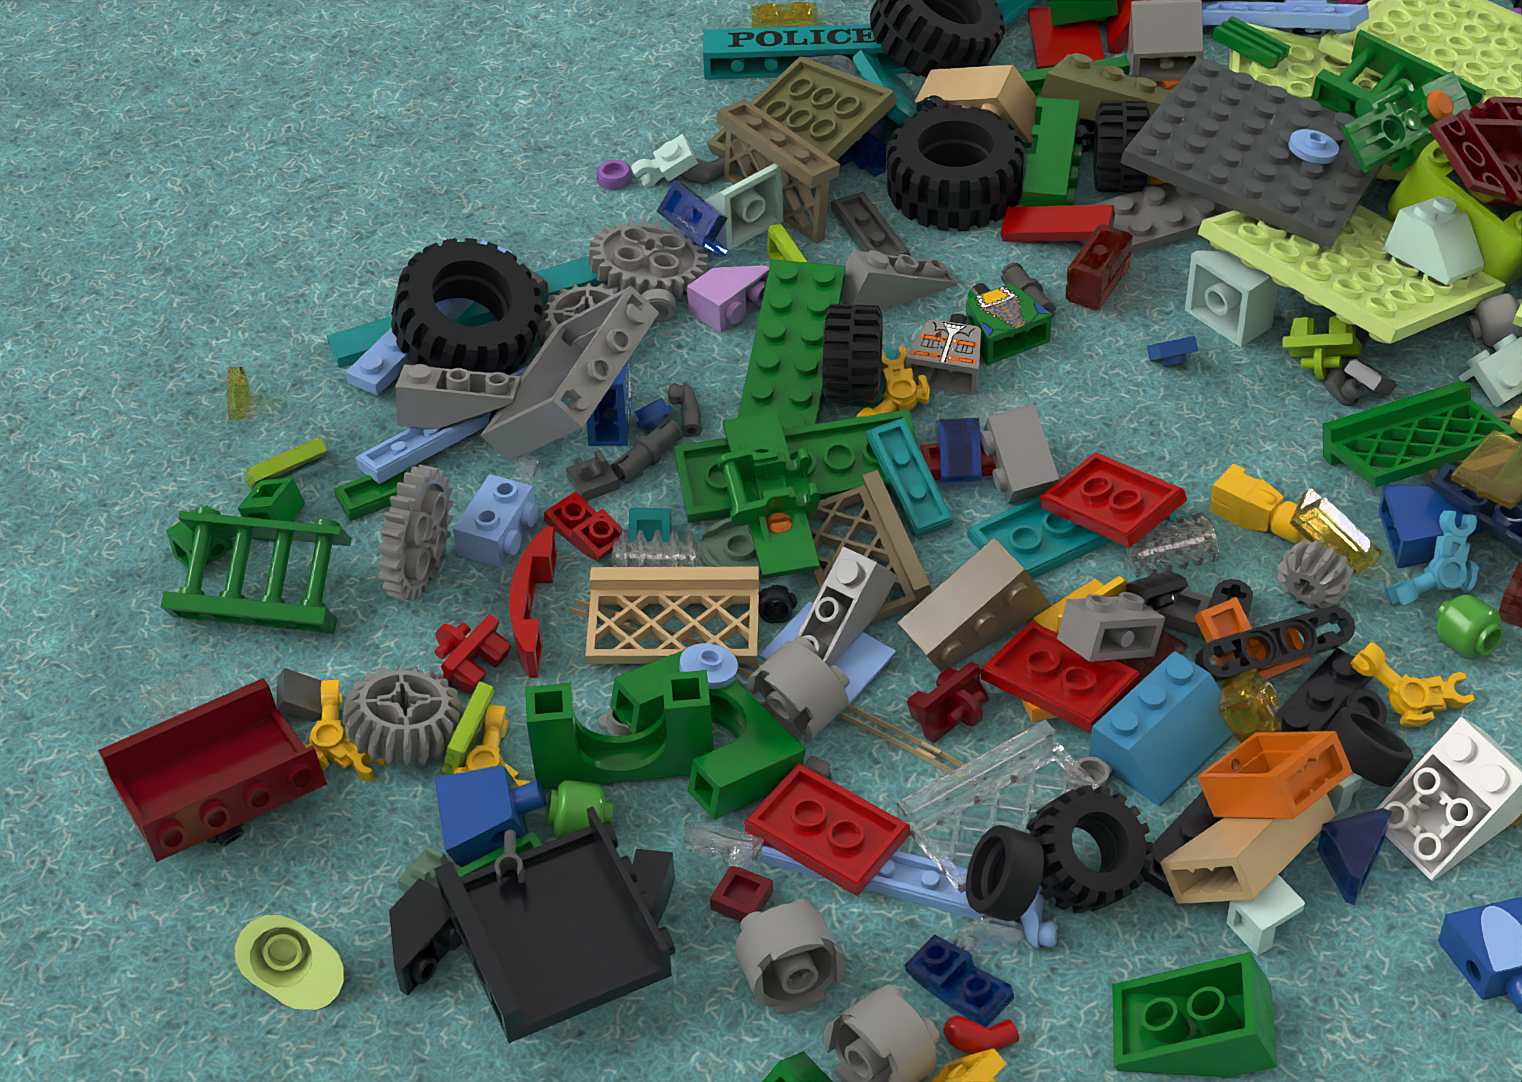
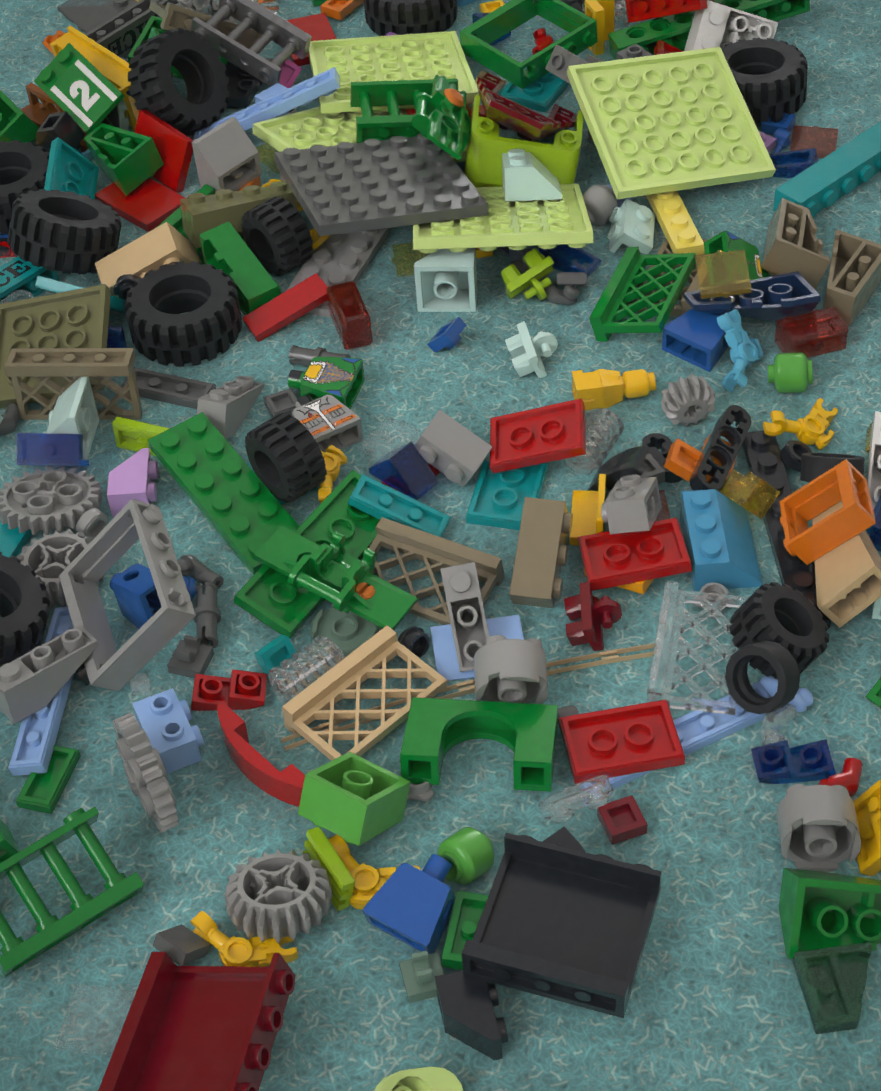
camera: 45 degrees left, 0 degrees up
red hips [434,614,511,695] -> none
dark grey hand [494,830,526,885] -> none
green arch [525,670,714,790] -> none
light blue piece [679,643,738,689] -> none
light grey brick [735,898,846,1014] -> none
green tile [1212,16,1291,69] -> none
light blue piece [1288,129,1339,164] -> none
clear yellow panel [1290,488,1382,575] -> none
none -> dark grey tile [263,388,298,418]
none -> bright green brick [298,752,411,846]
none -> light aqua hips [505,321,558,378]
none -> clear blue slope [538,244,602,278]

